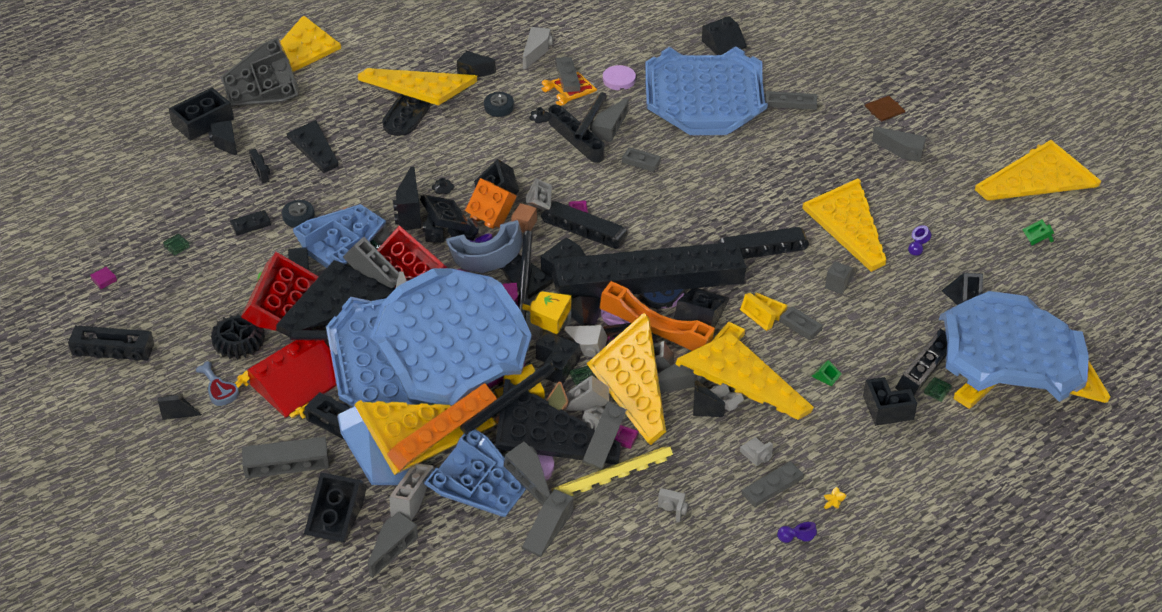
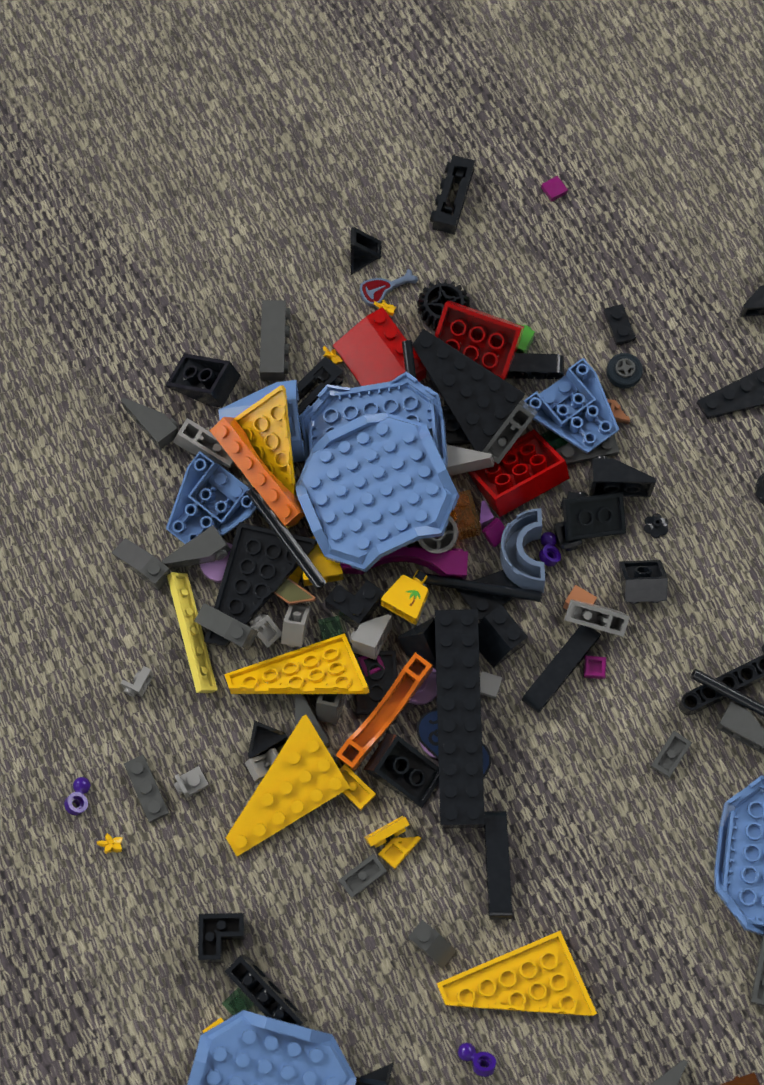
camera: 100 degrees right, 25 degrees up
clear green tile [163,233,190,256] -> none
black plate [249,148,270,184] -> none
orange brick [465,178,517,229] -> none
magenta tile [614,425,639,449] -> none
green slope [812,360,842,386] -> none

